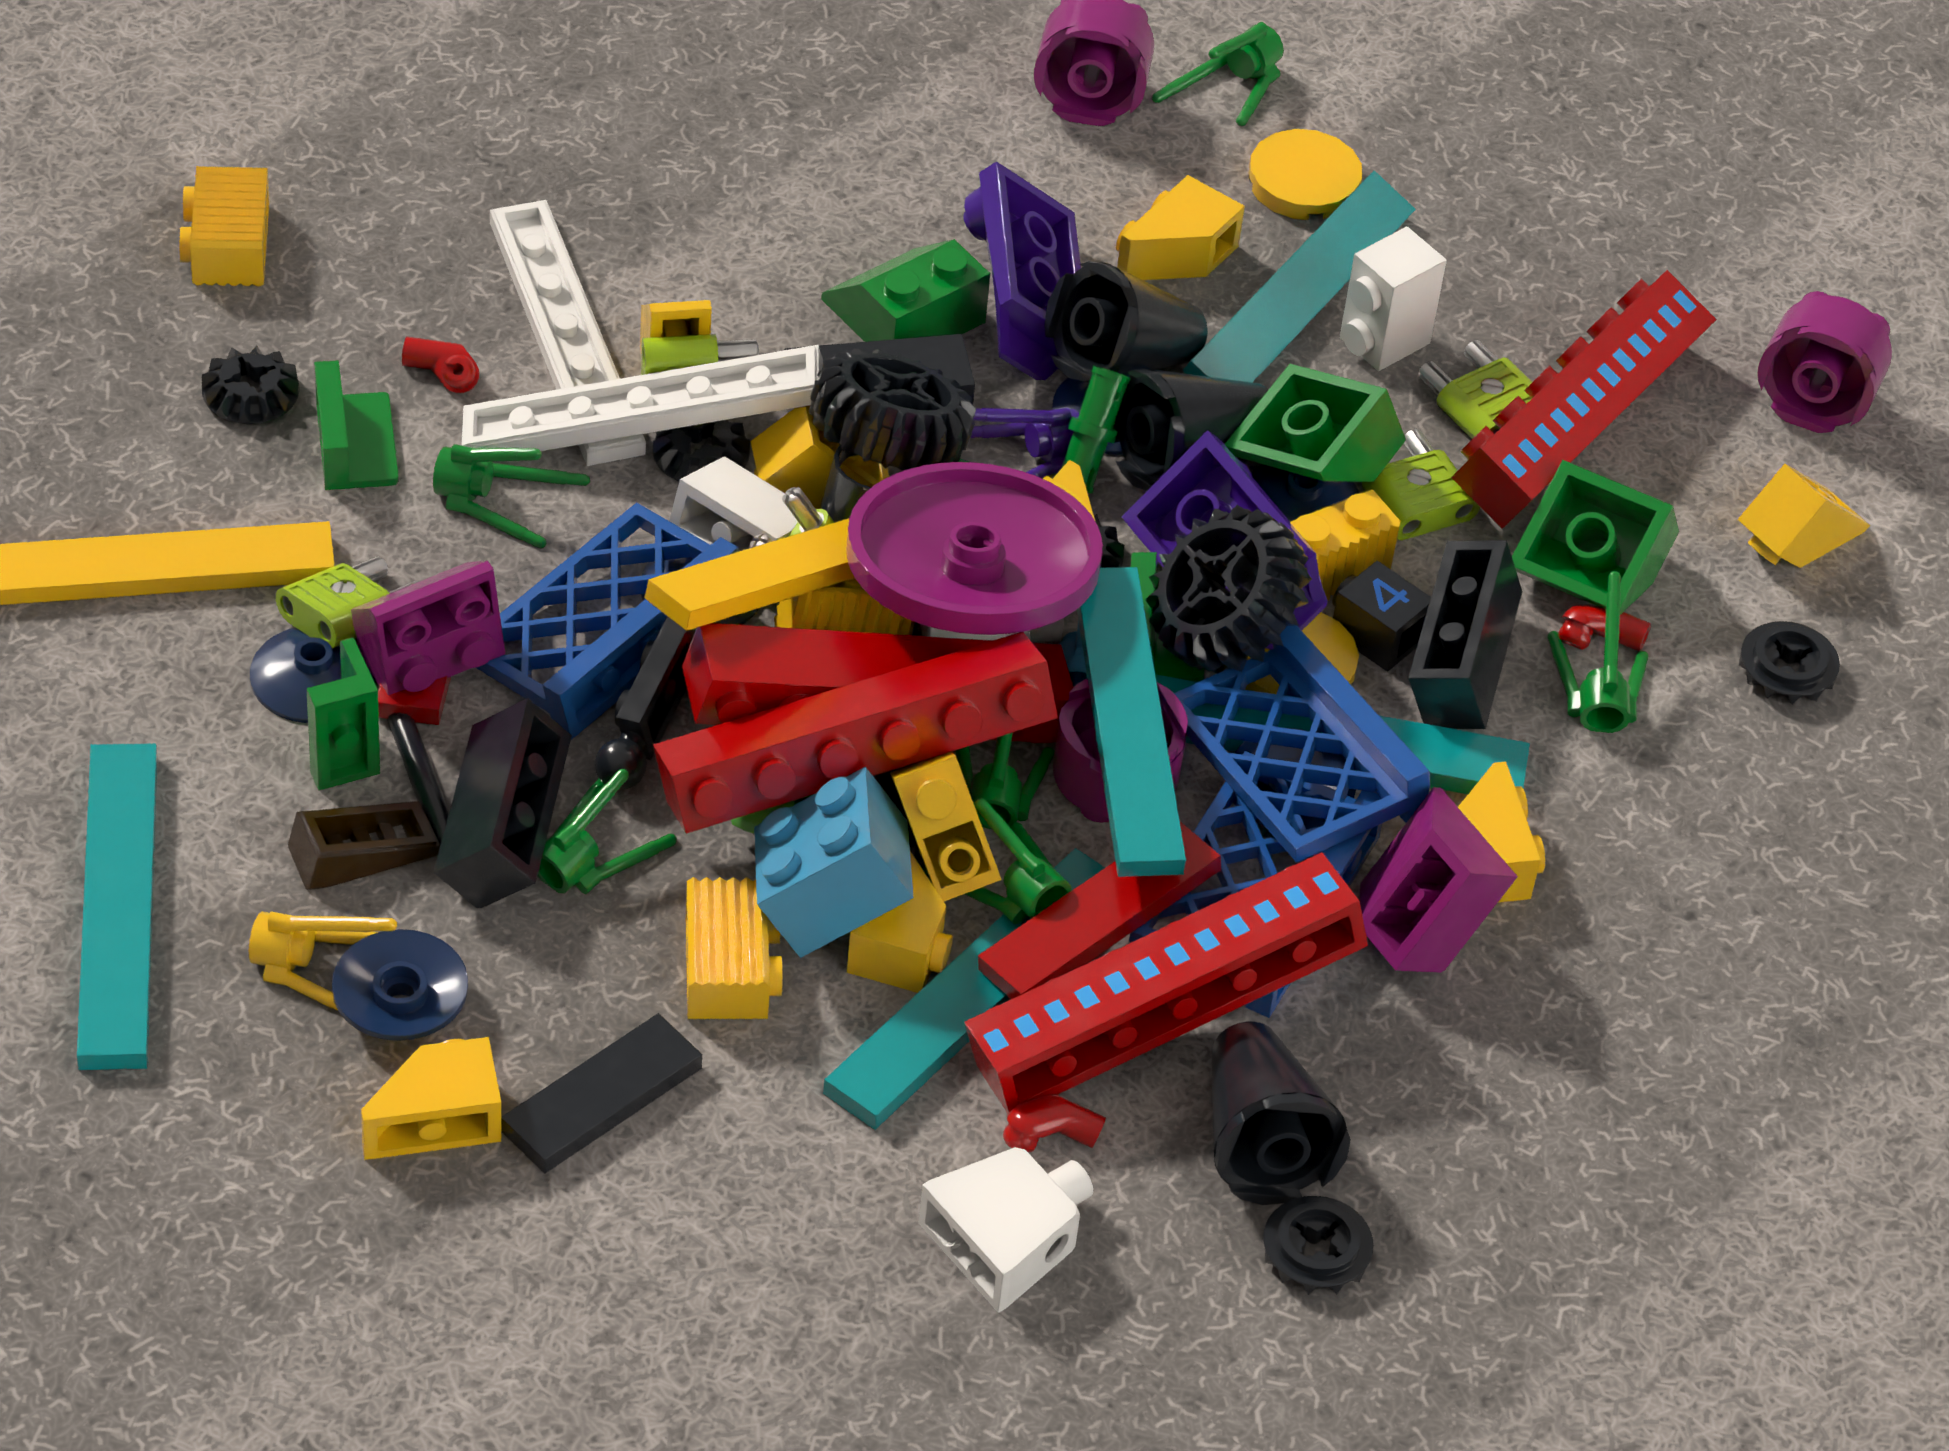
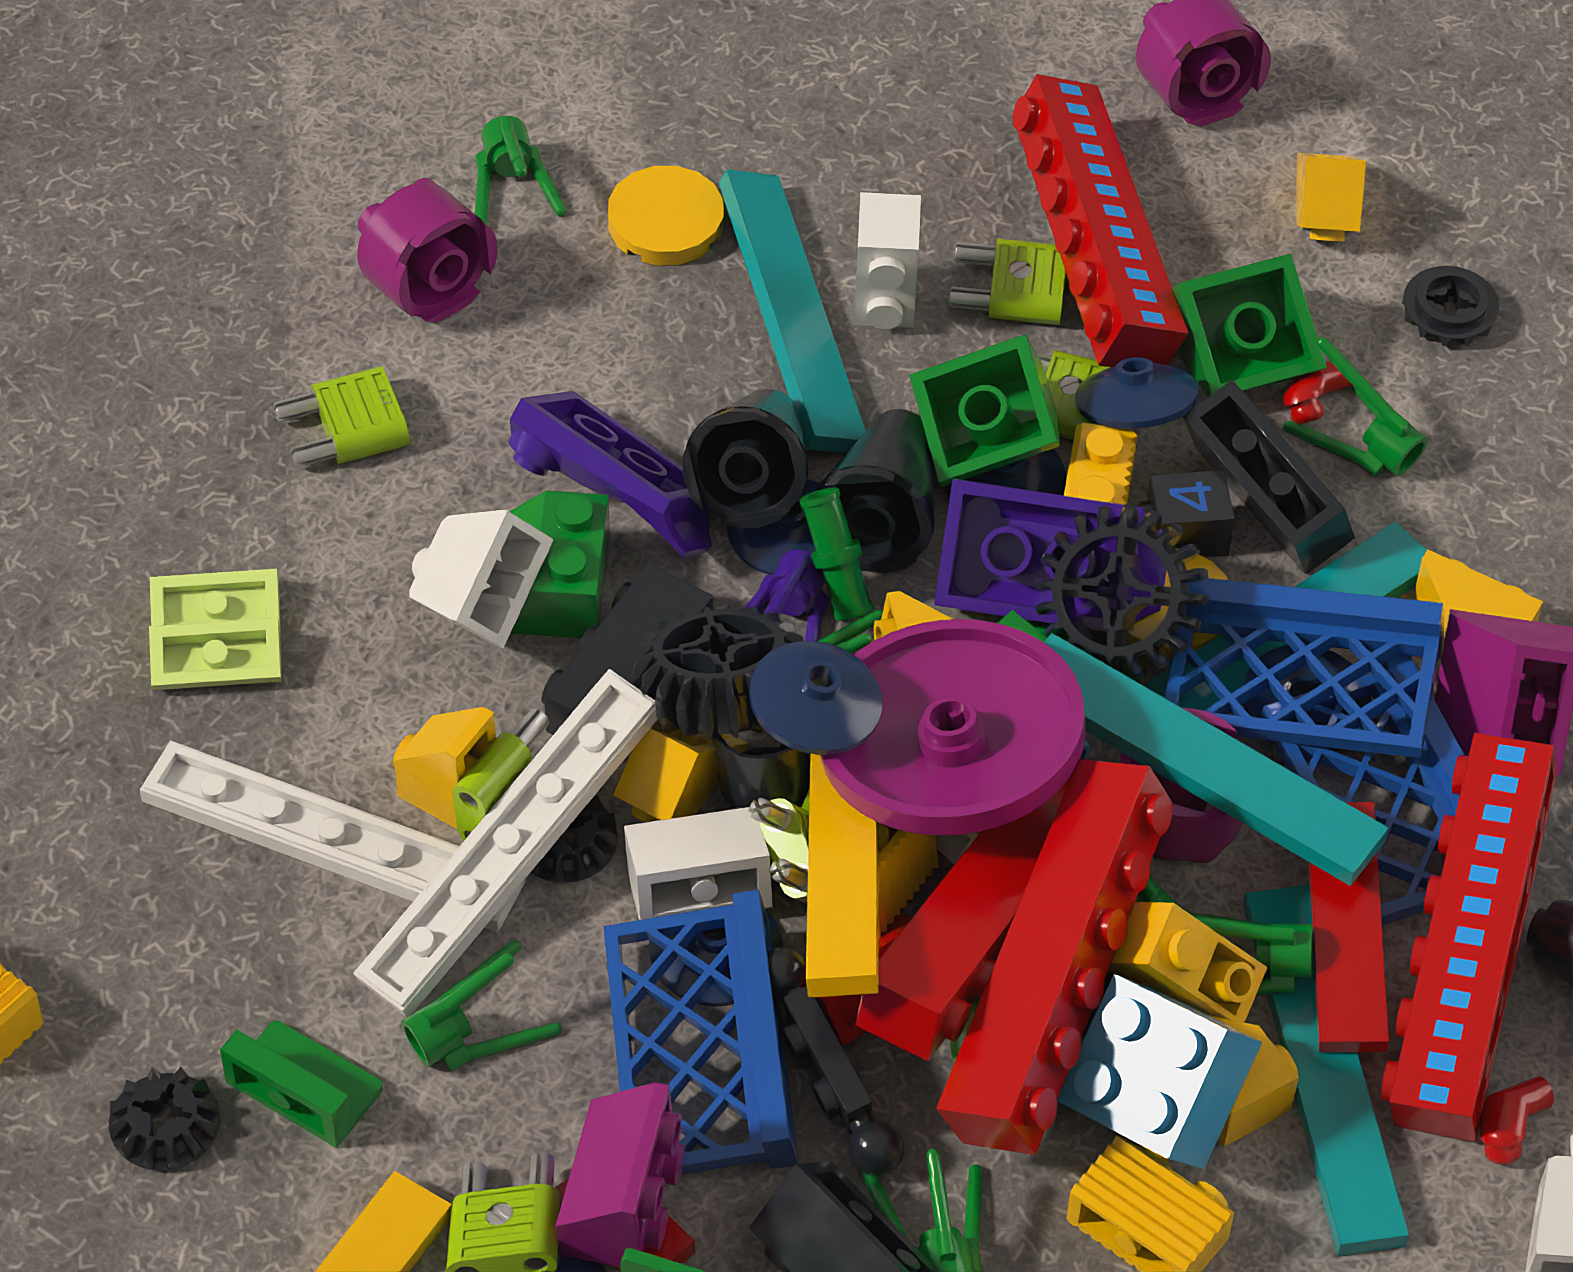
camera: 45 degrees left, 5 degrees up
red arm [402,336,479,393] -> none
yellow slope [1116,175,1245,280] -> none
none -> yellowish green slope [149,569,282,690]
none -> lime piece [274,366,410,468]
none -> white torso [410,510,554,648]
none -> dark blue dish [749,641,883,755]
none -> dark blue dish [1075,357,1199,429]

